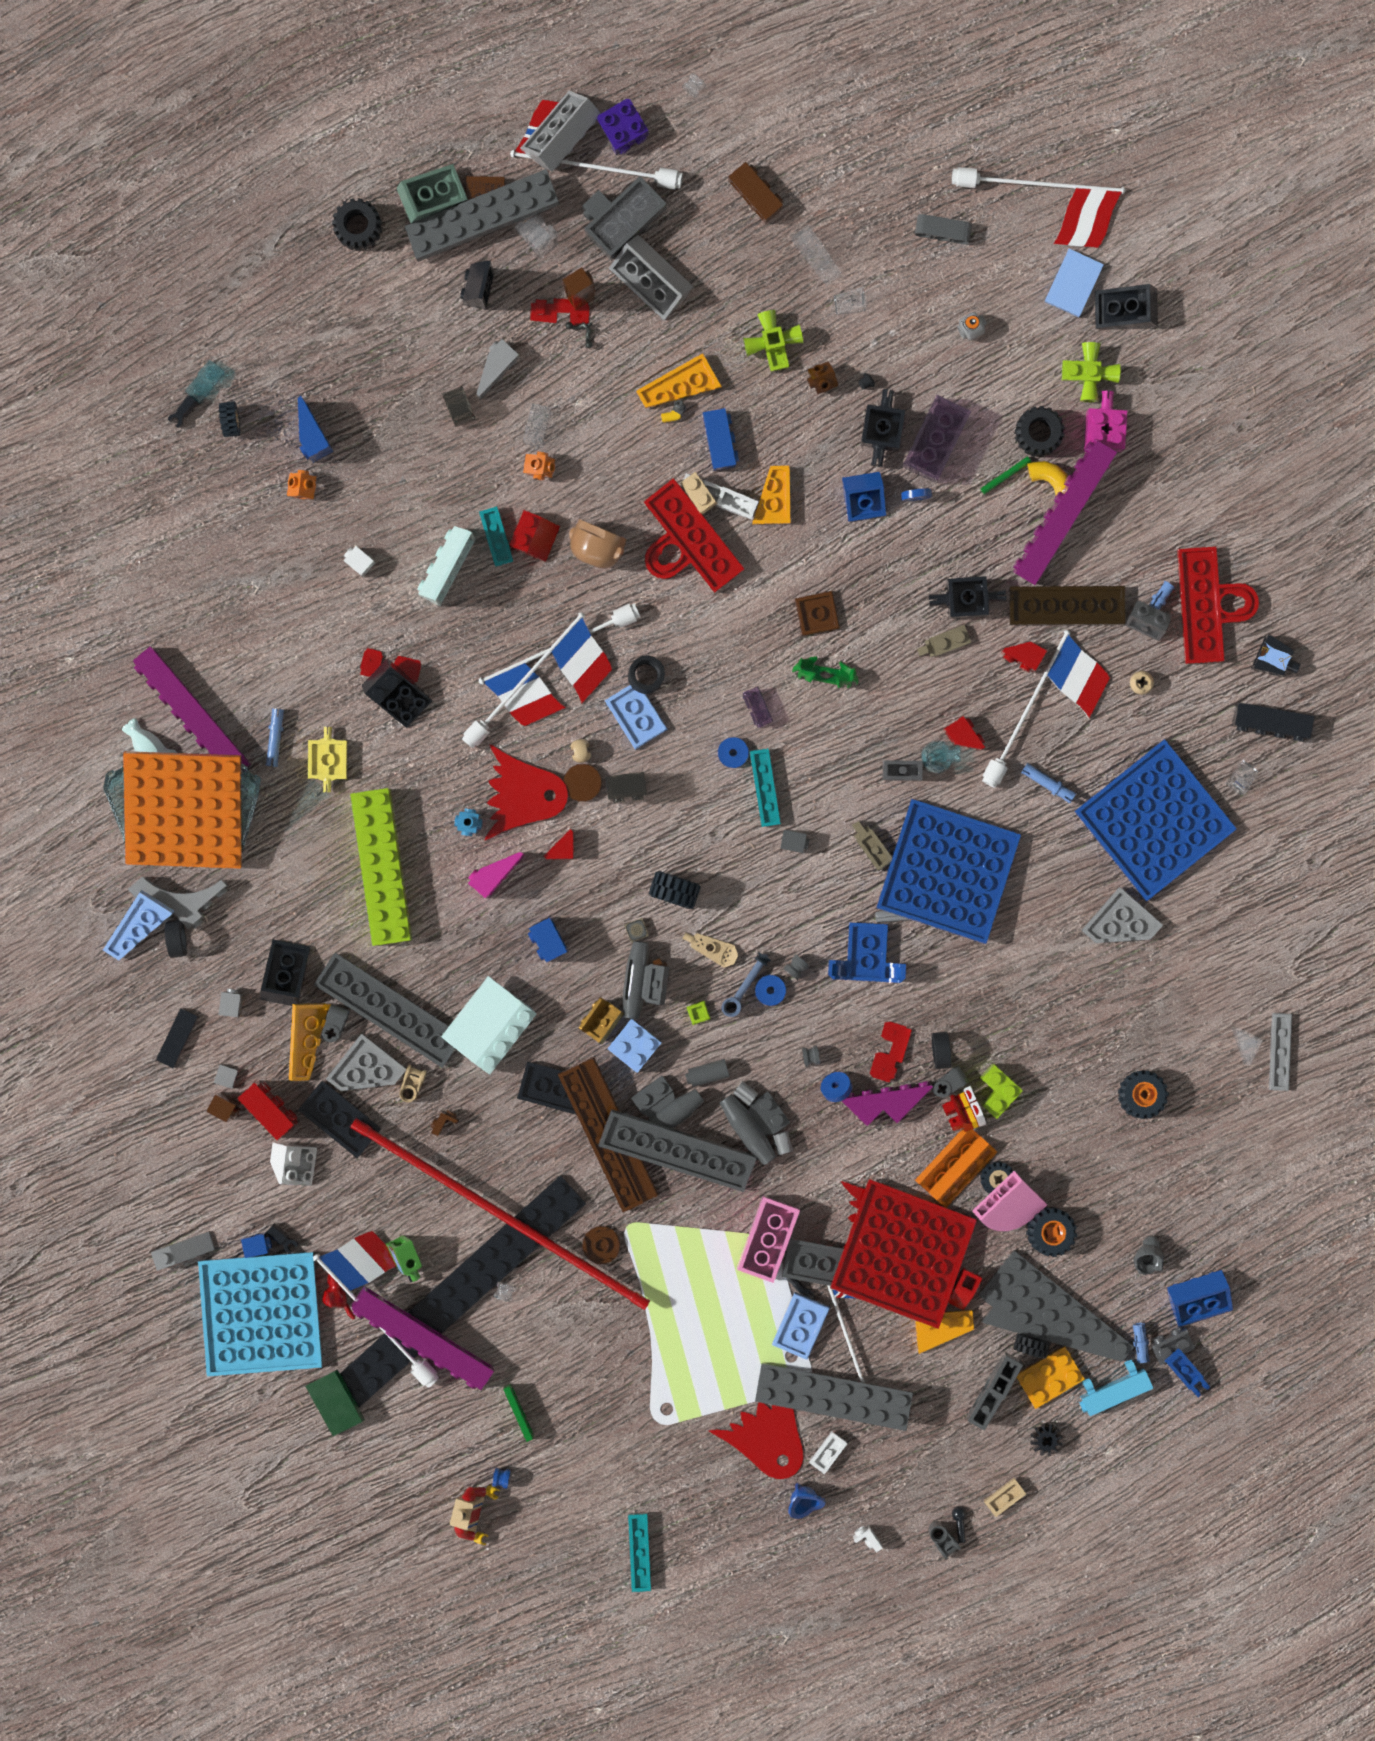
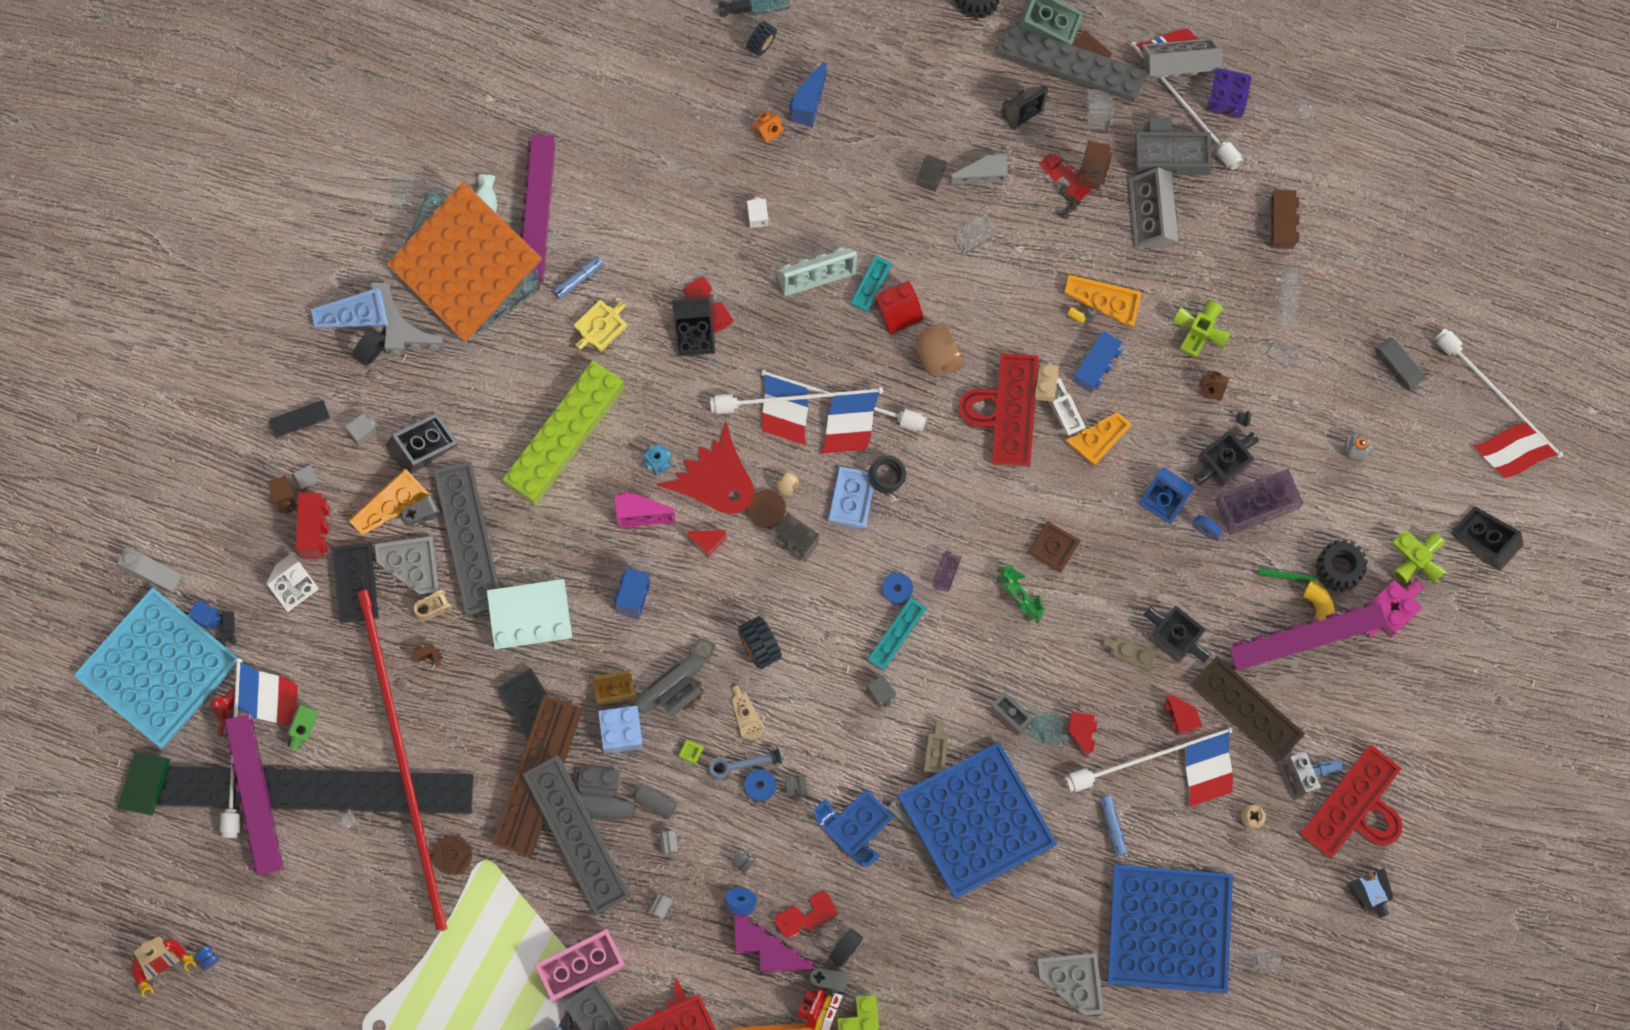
camera: 45 degrees right, 15 degrees down
green tile [503,1384,534,1442] -> none
orange brick [523,452,555,481] -> none
dark grey plate [719,1092,790,1165] -> none
light blue tile [1044,249,1104,318] -> none
black brick [1232,702,1315,742] -> none

